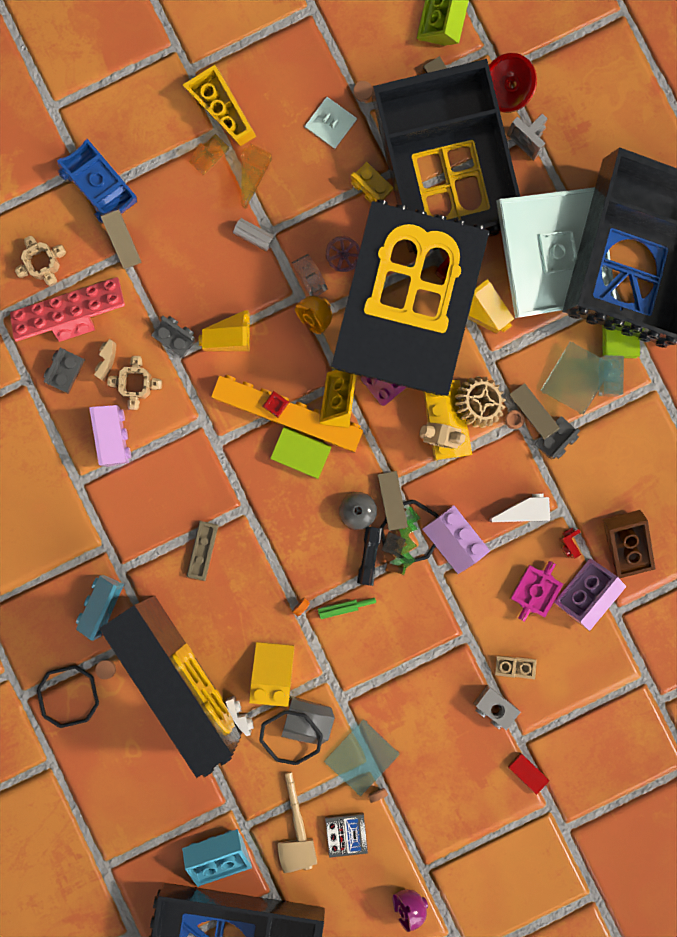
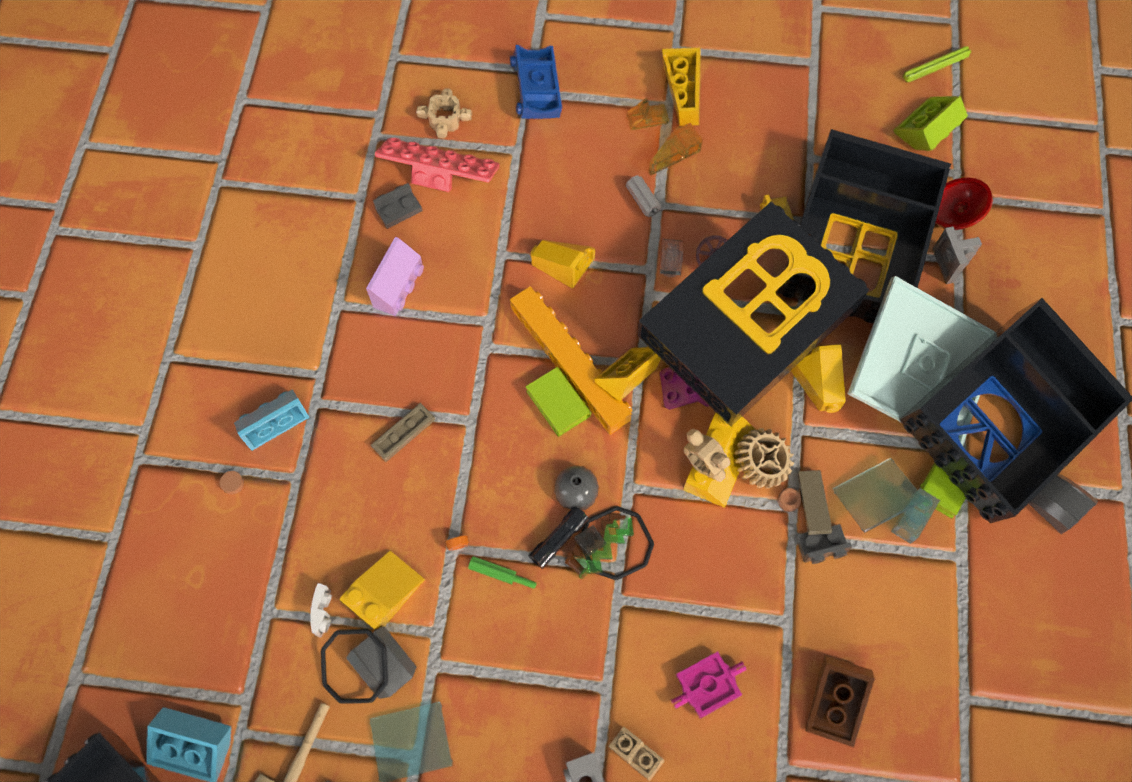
camera: 30 degrees right, 20 degrees down
black piece [37,665,99,728] -> none
tan slope [94,339,116,381] -> none
black panel [99,596,242,778] -> none
dark tan tile [101,208,142,269] -> none
tan piece [107,356,162,410] -> none
dark grey bracket [151,315,196,358] -> none
red tile [262,391,290,418] -> none
light orange cylinder [295,296,332,334] -> none
light aqua piece [305,97,357,149] -> none
nougat tile [354,81,373,102] -> none
dark tan tile [378,471,408,531] -> none
lavender slope [422,505,490,574] -> none
white slope [489,494,550,522] -> none
lavender slope [554,558,626,631] -> none
red bracket [559,527,581,559] -> none

